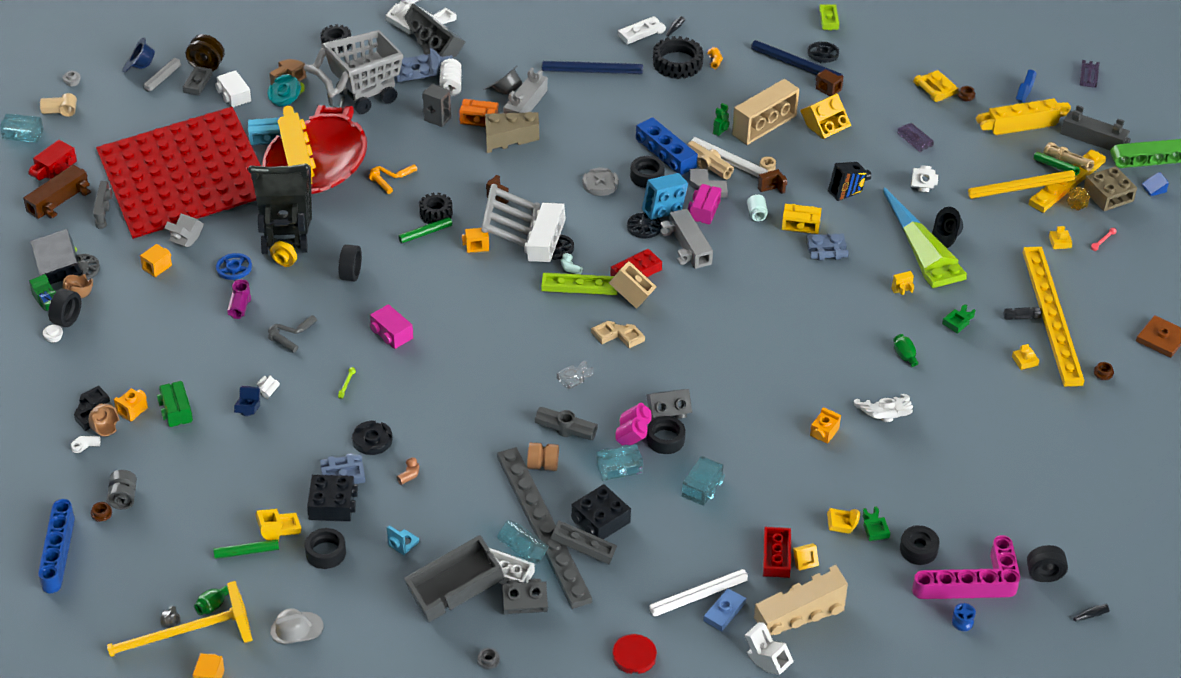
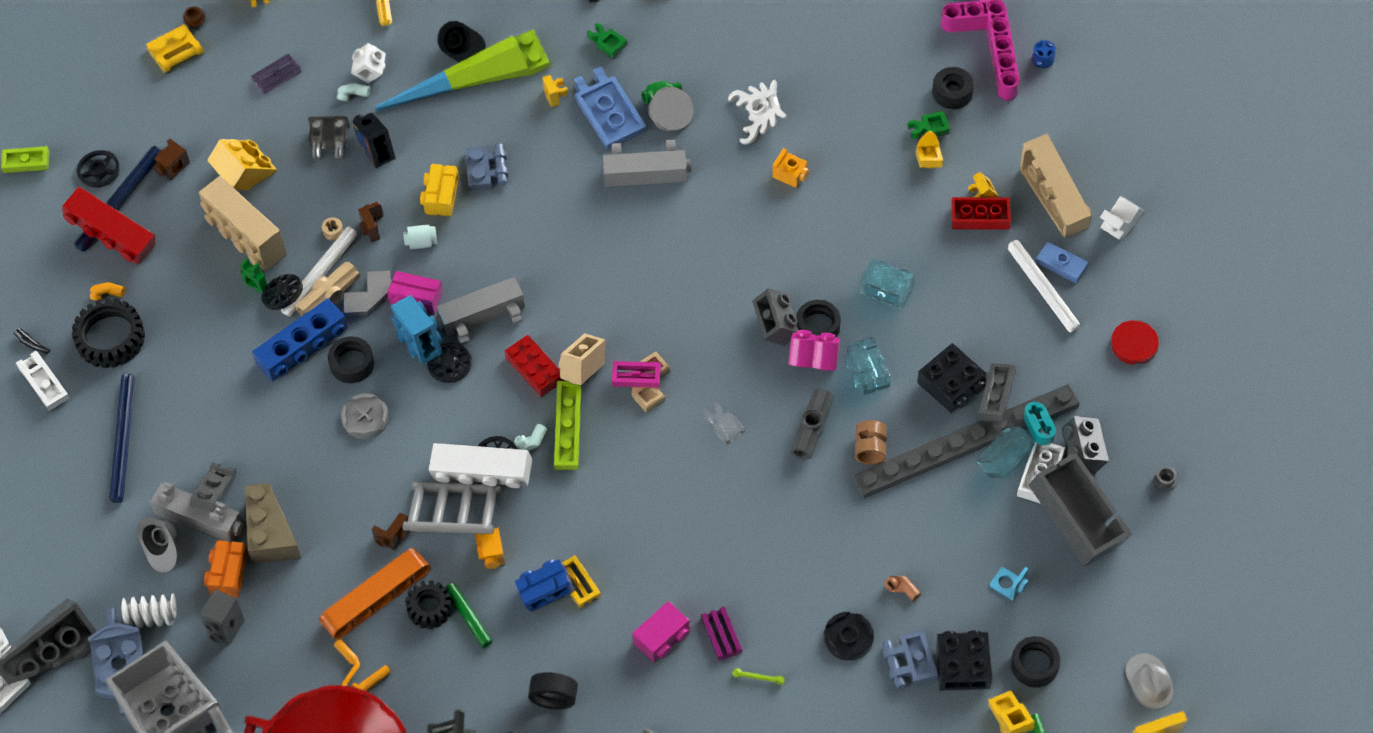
camera: 90 degrees left, 15 degrees up
none -> red brick [62,186,155,265]
none -> dark grey plate [189,462,237,512]
none -> black wheel [261,274,303,310]
none -> clear smoke piece [308,116,350,159]
none -> orange beam [319,548,431,640]
none -> light aqua arm [337,83,370,101]
none -> blue brick [515,559,575,612]
none -> yellow tile [562,555,601,609]
none -> medium blue tile [573,67,647,149]
none -> light grey brick [603,140,691,187]
none -> dark pink tile [612,361,661,388]
none -> light grey tile [649,87,694,132]
none -> magenta tile [701,606,742,661]
none -> teal beam [1023,402,1056,445]

